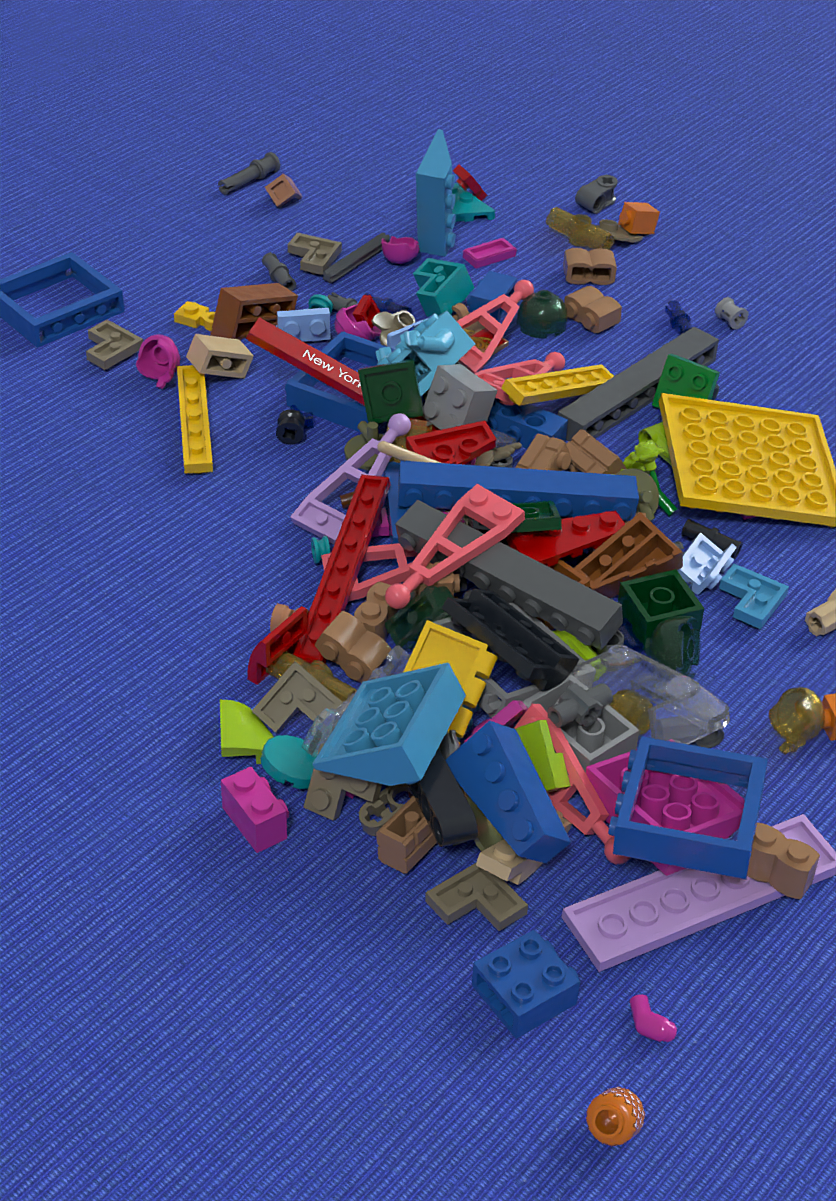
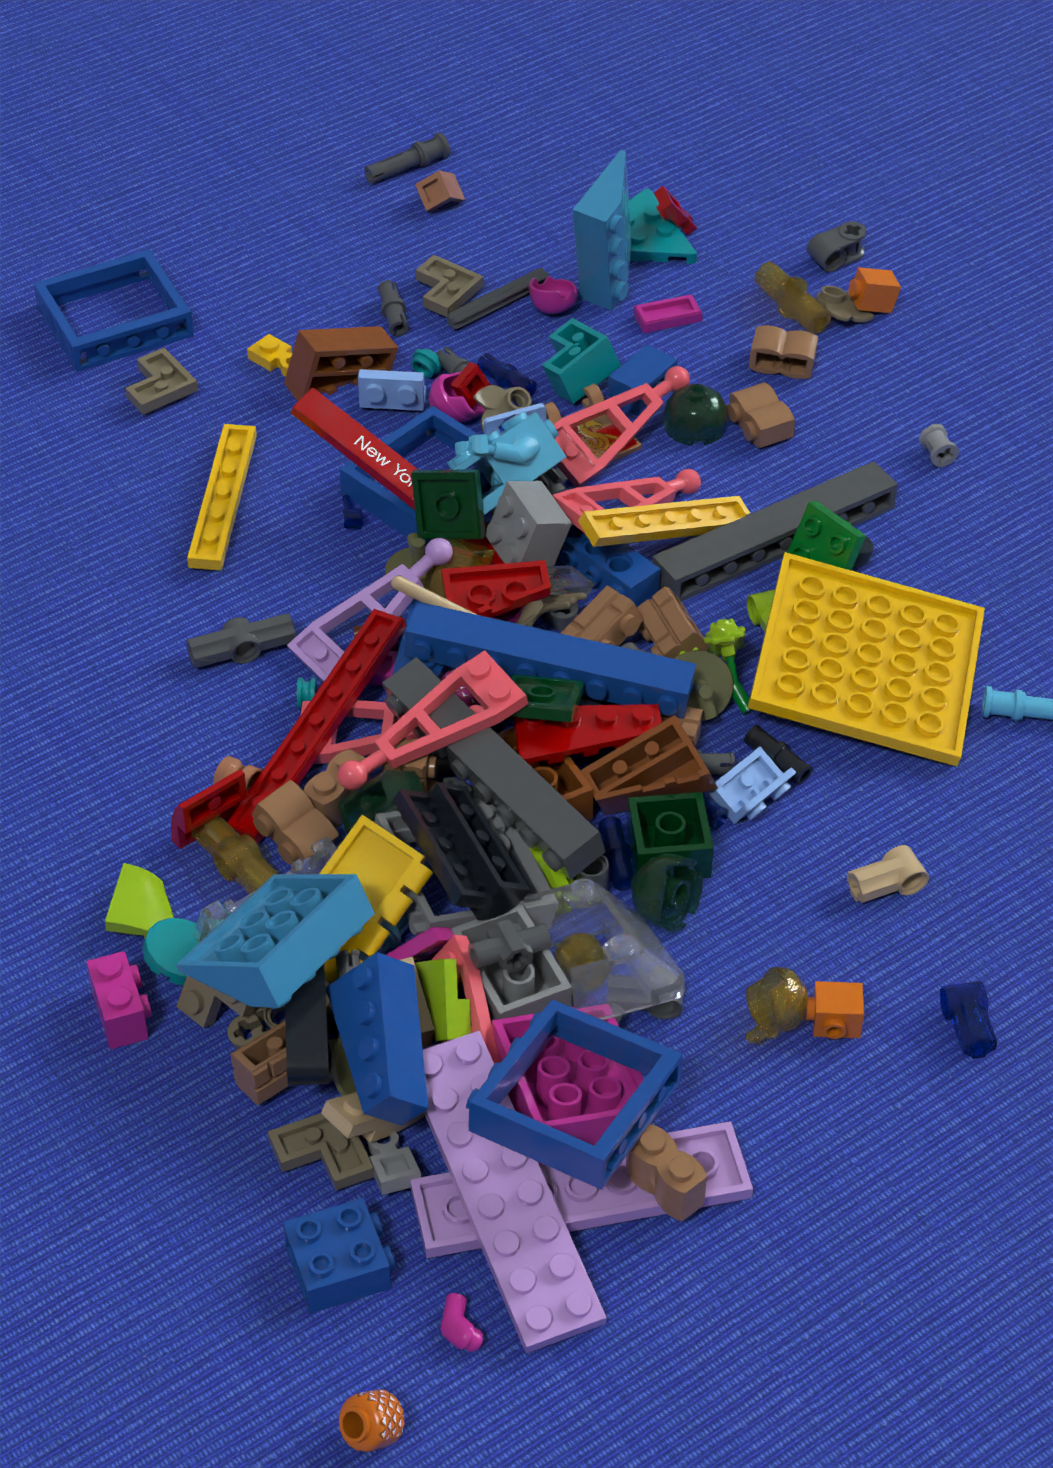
camera: 15 degrees right, 5 degrees up
dark pink hat [136,334,181,389] -> none
tan brick [186,334,254,379] -> none
dark tan plate [252,661,345,734] -> none
black wheel [276,409,305,445] -> none
clear blue pin [665,300,693,335] -> none
dark azure plate [719,564,789,629] -> none
none -> dark grey piece [186,613,296,668]
none -> light grey plate [368,1131,421,1195]
none -> lavender plate [423,1031,607,1353]

